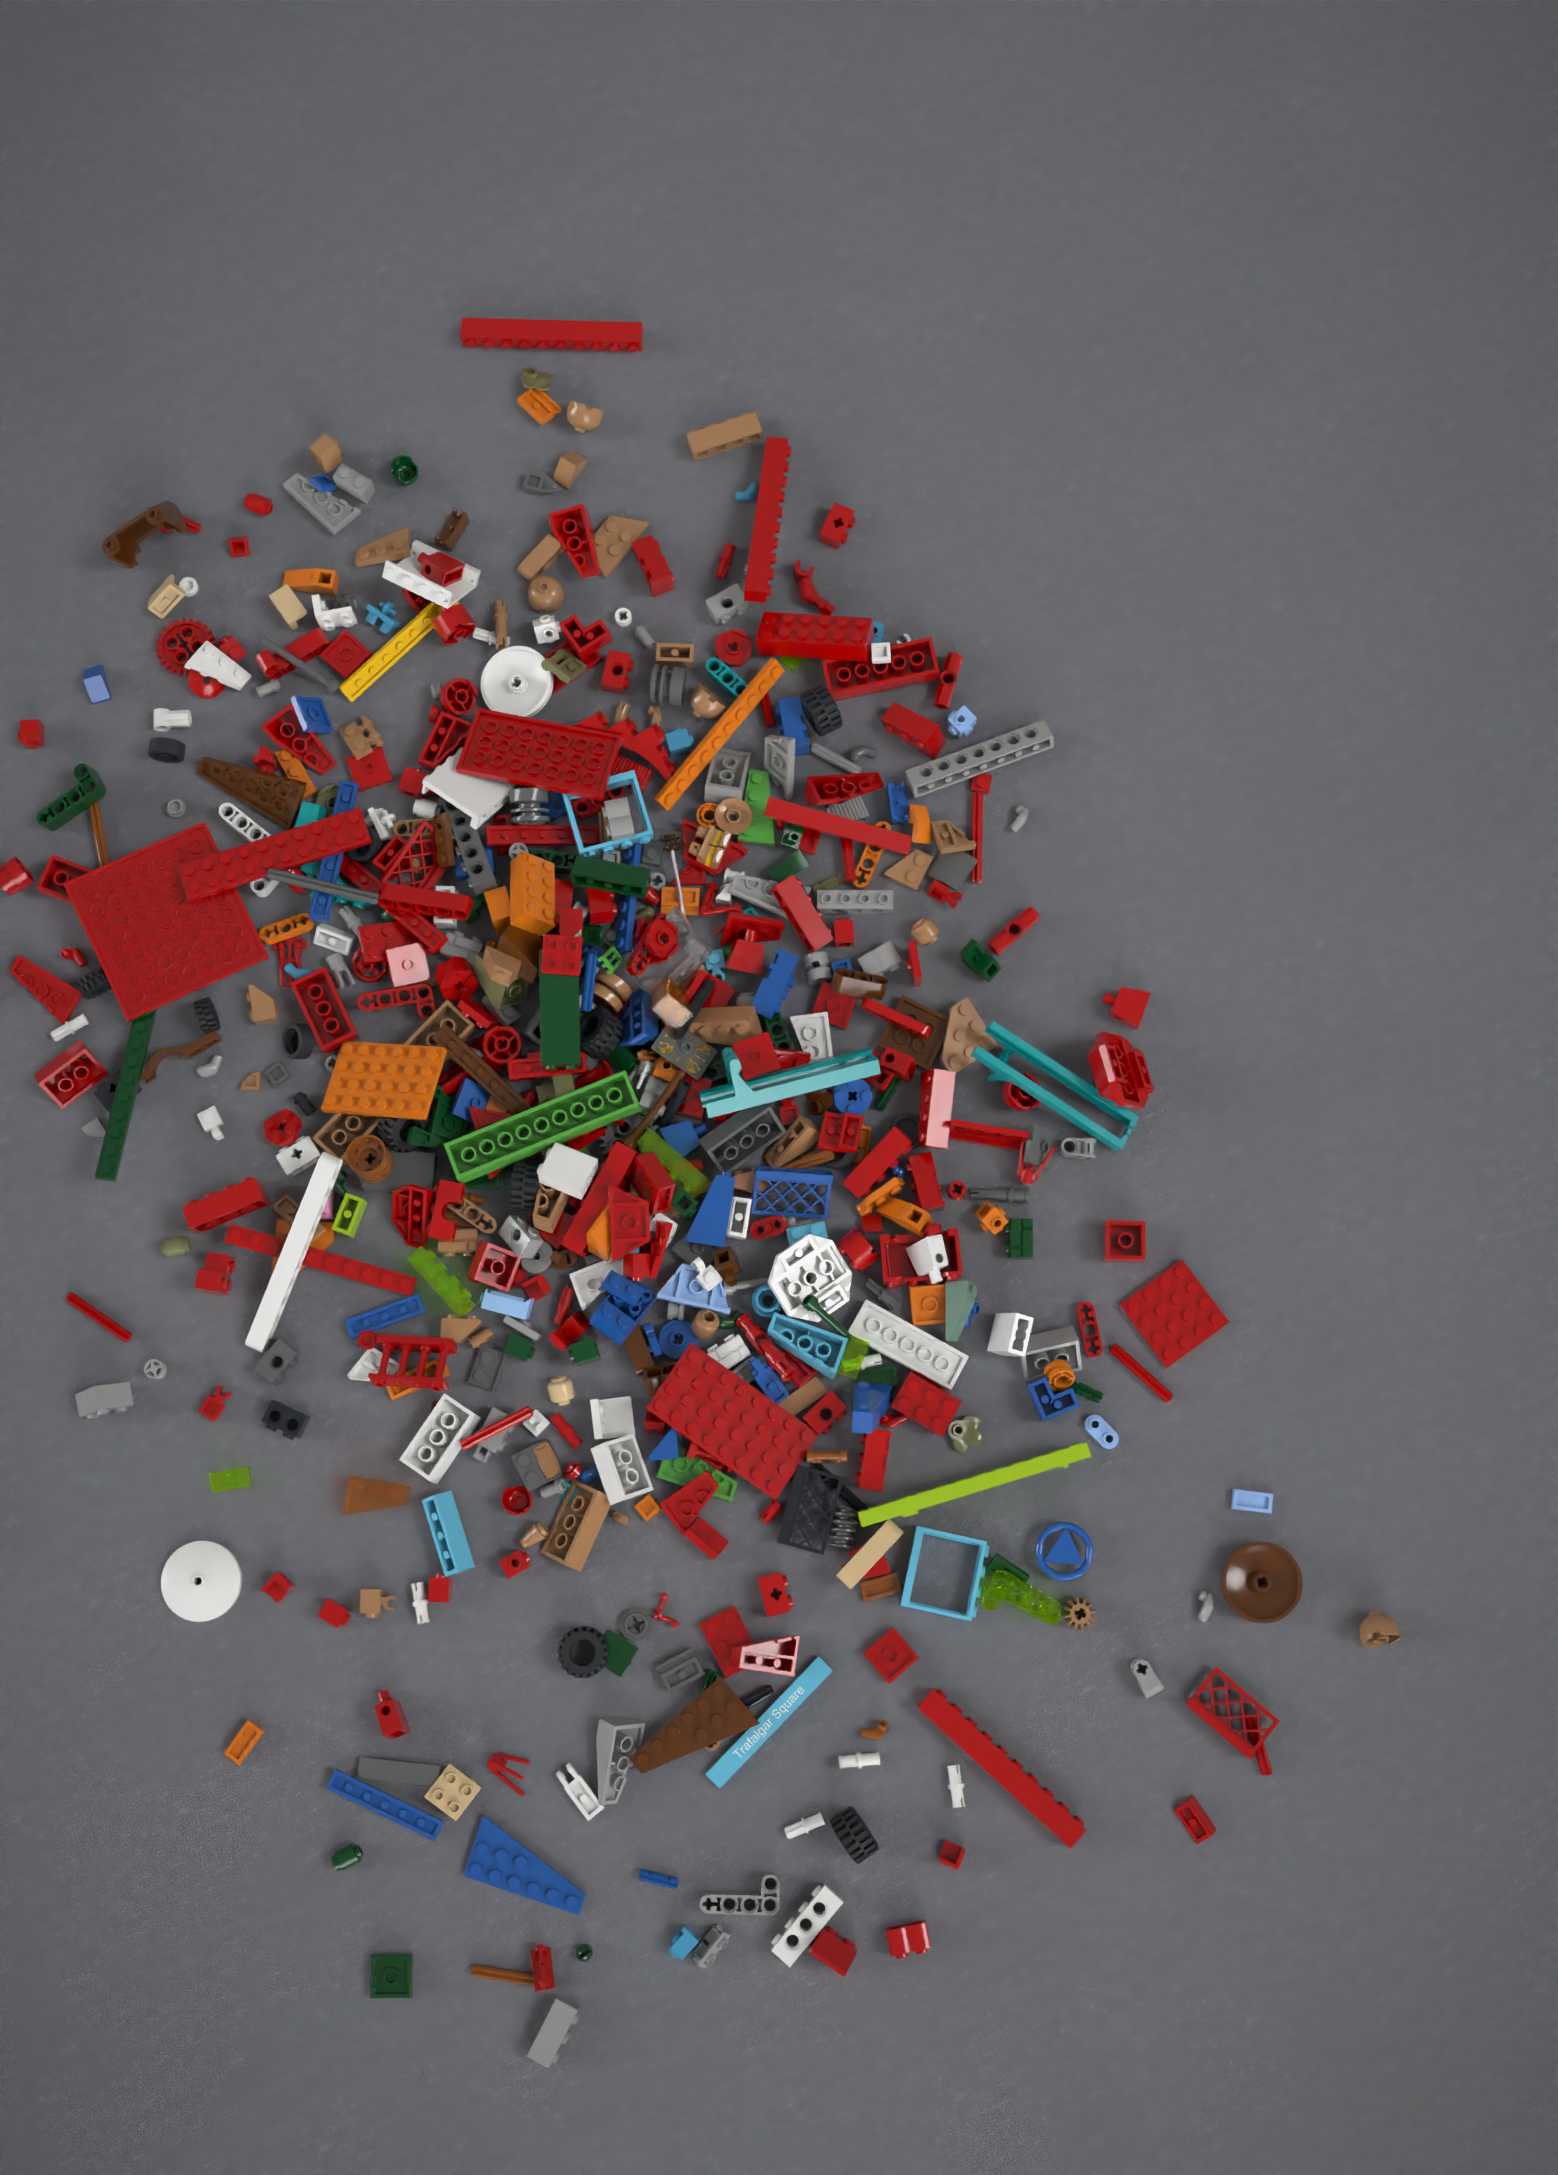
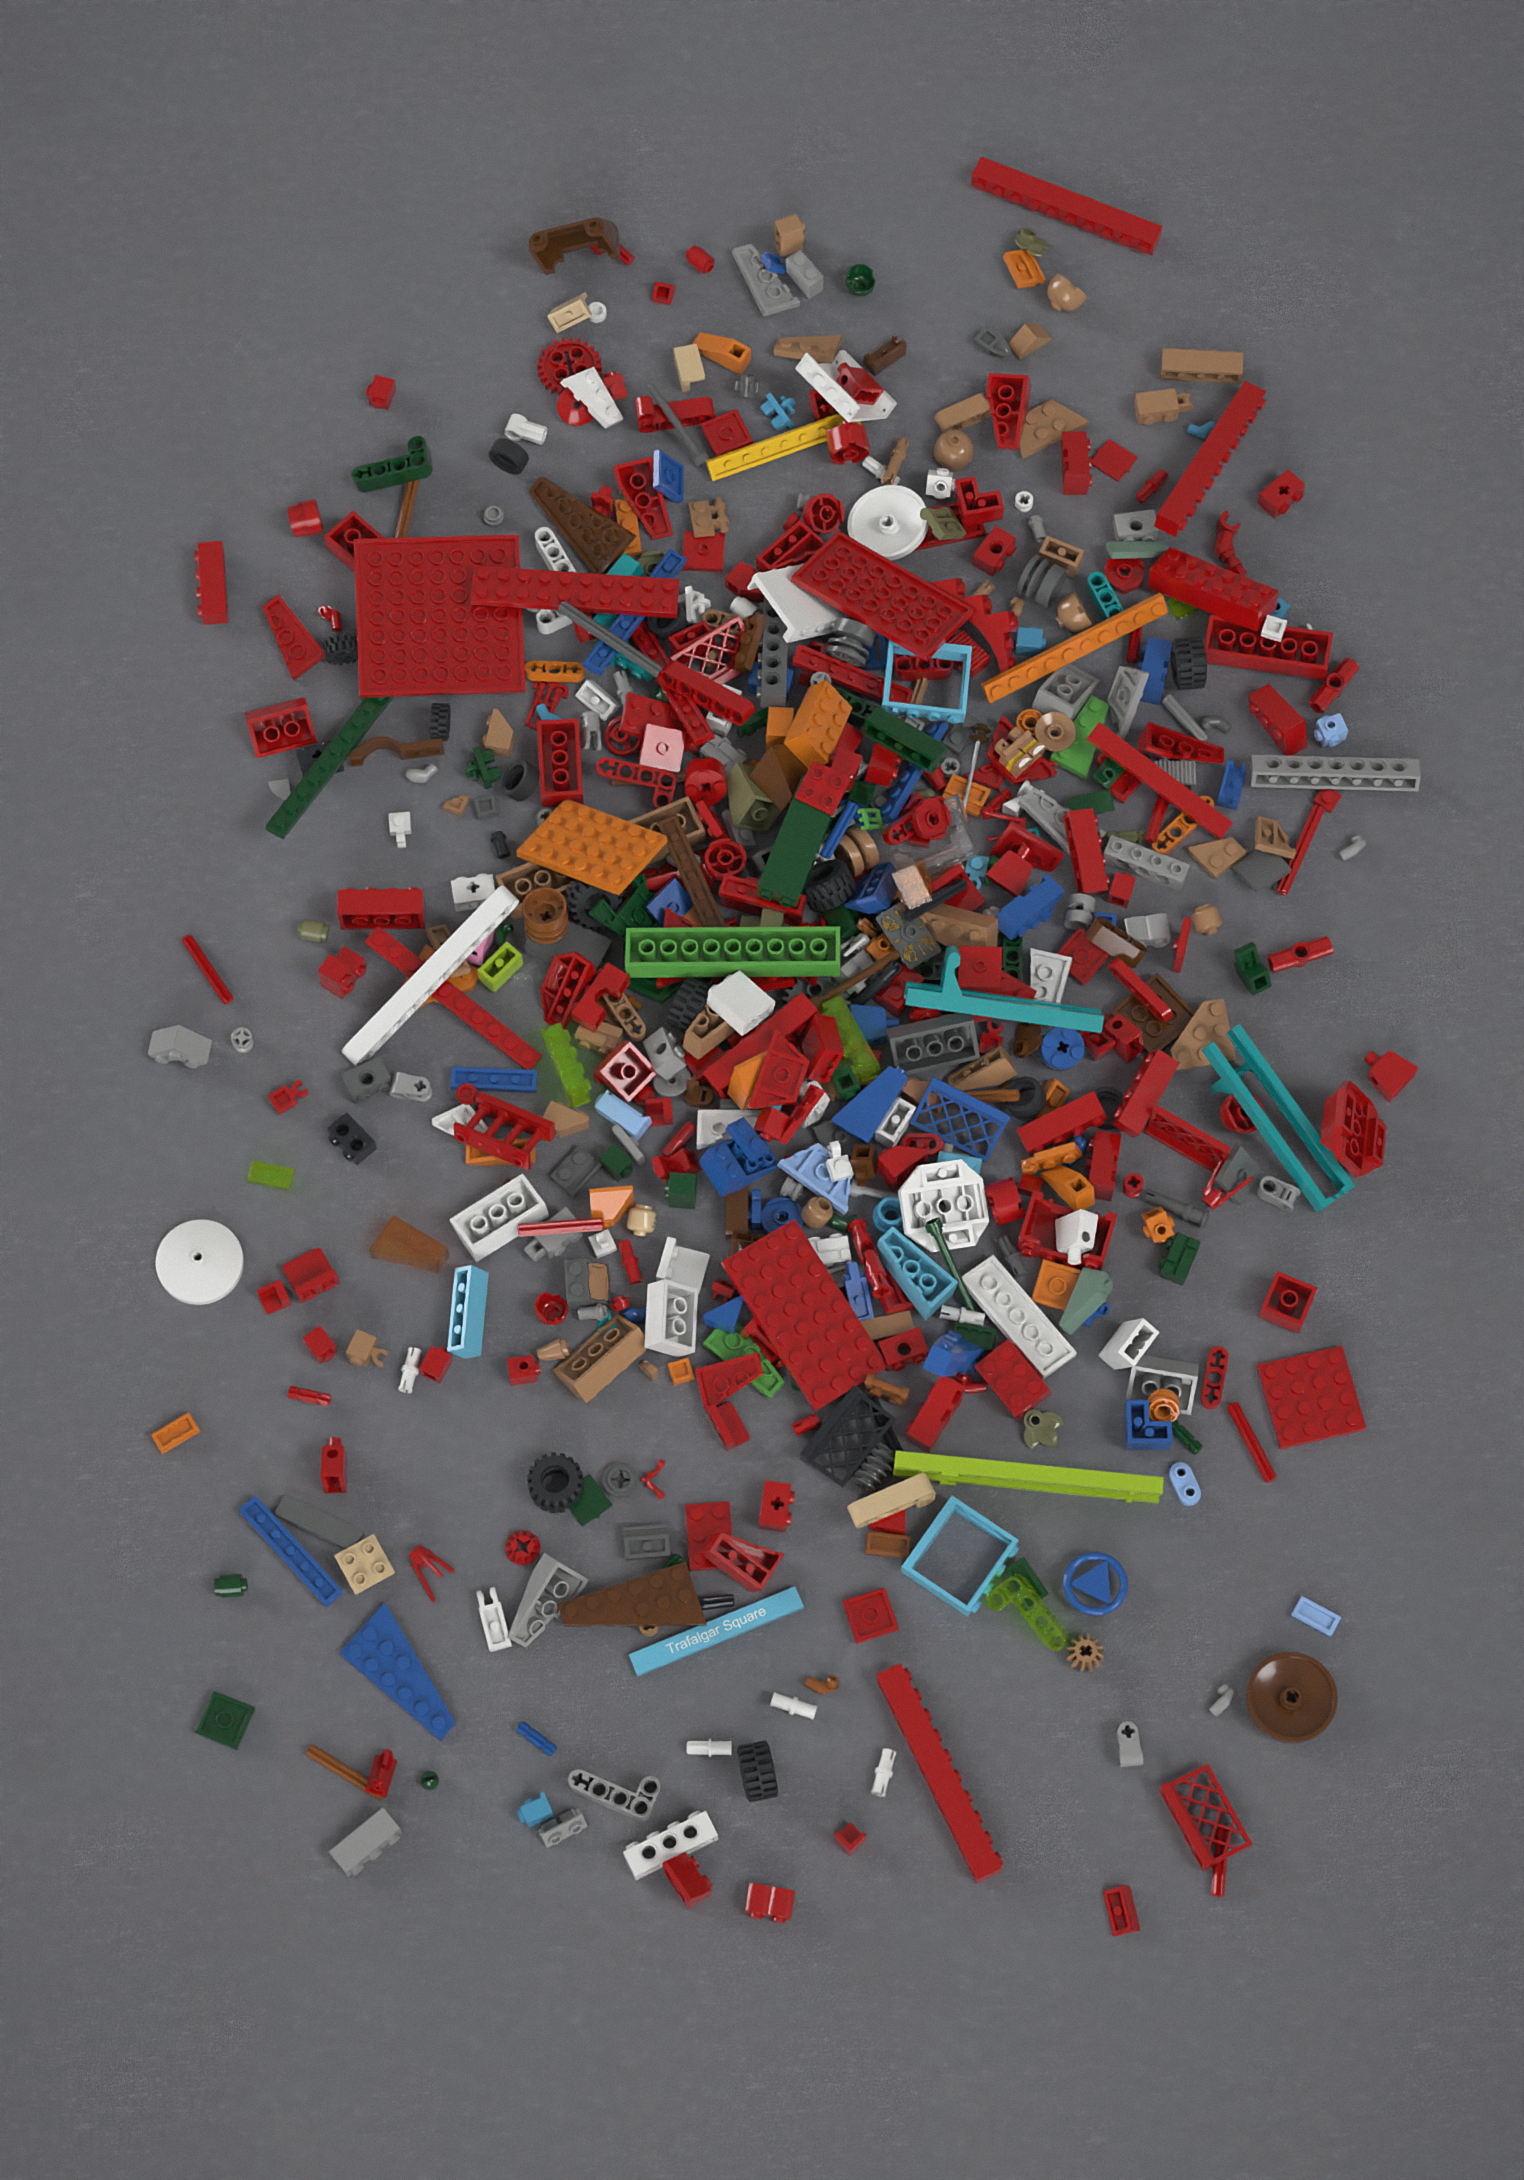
camera: 20 degrees right, 10 degrees down
white axle [51,1013,89,1042] -> none
slope [83,665,111,704] -> none
light grey pin [256,679,281,698] -> none
red plate [263,1109,302,1147] -> none
white bracket [311,594,358,631] -> none
medium nougat pin [468,1326,494,1349] -> none
medium nougat slope [482,946,522,987] -> none
light grey brick [602,797,635,841] -> none
red slope [817,1111,864,1153] -> none
clear neon green plate [837,1335,870,1380] -> none
dark green axle [875,1076,902,1111] -> none
orange slope [908,804,931,844] -> none
red plate [923,1222,942,1237] -> none
red plate [927,879,963,909] -> none
medium nougat cylinder [1359,1611,1401,1647] -> none
none -> red bracket [282,1248,340,1303]
none -> red axle [288,1386,331,1407]
none -> light grey piece [389,1072,432,1102]
none -> dark green hips [464,747,501,789]
none -> red gear [505,1530,541,1566]
none -> orange slope [589,1185,634,1230]
none -> red slope [877,1145,928,1192]
none -> red piece [1091,439,1138,482]
none -> sand green tile [1106,541,1169,559]
none -> medium nougat brick [1134,388,1194,425]

